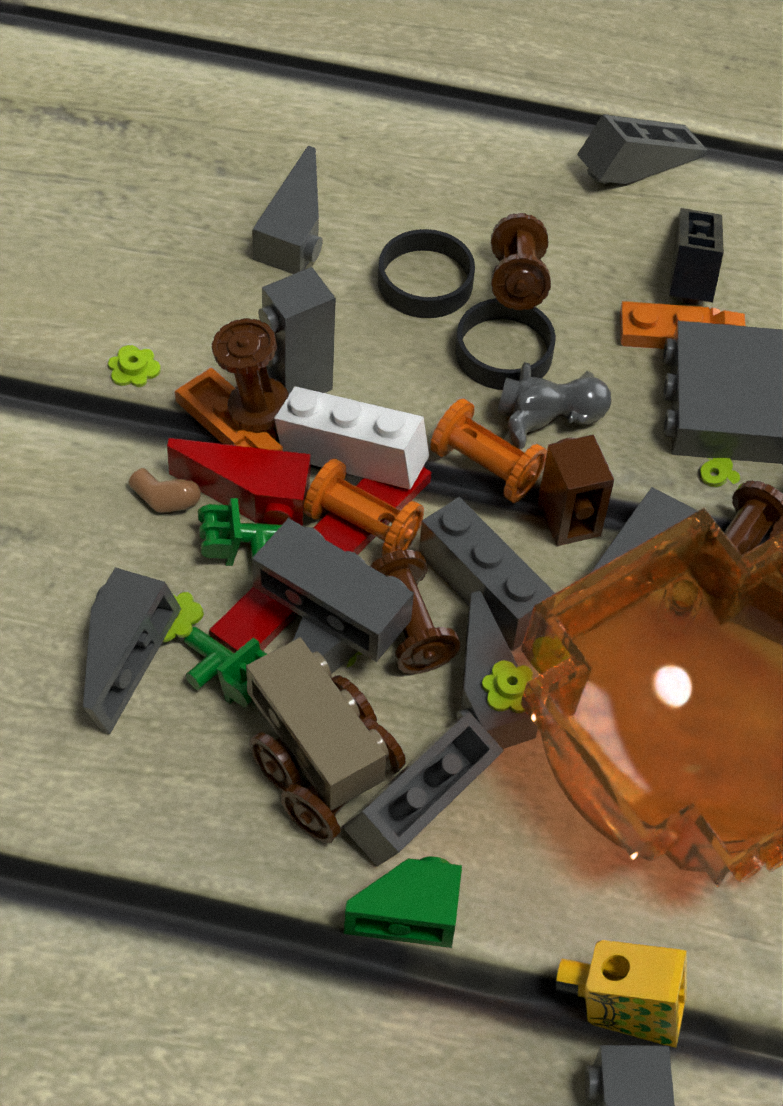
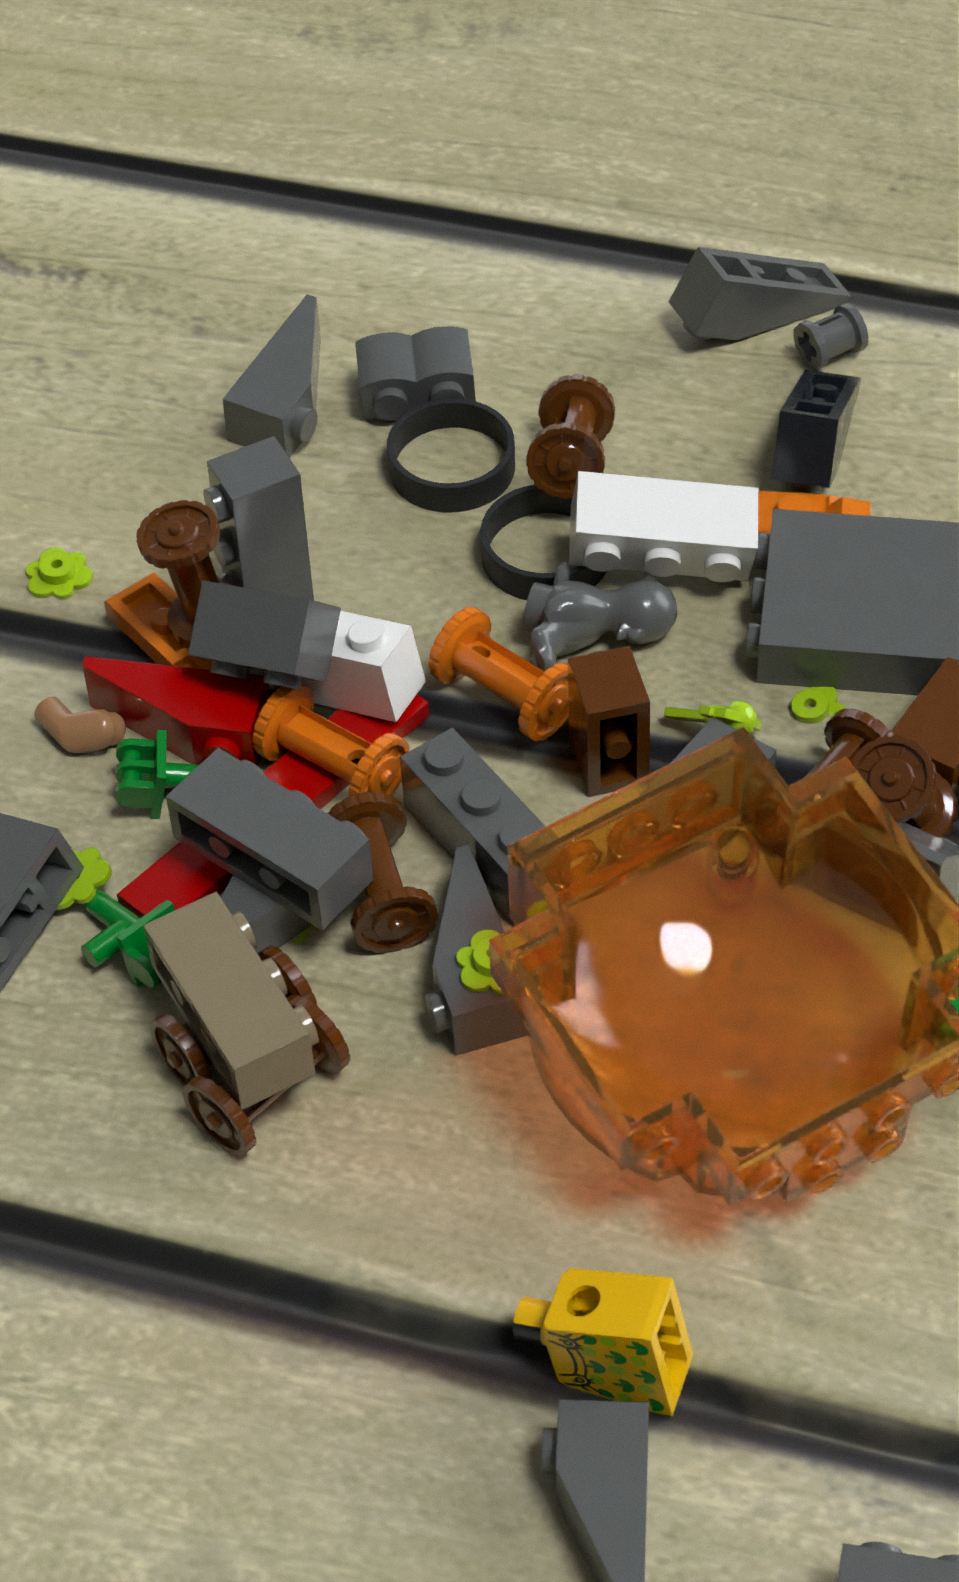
camera: 10 degrees right, 5 degrees down
dark grey brick [342,711,504,867] -> none
green slope [344,856,462,948] -> none
none -> dark grey brick [188,581,341,690]
none -> dark grey brick [355,326,476,421]
none -> white brick [569,471,758,582]
none -> lime piece [663,700,762,735]
none -> dark grey bush [793,303,869,371]

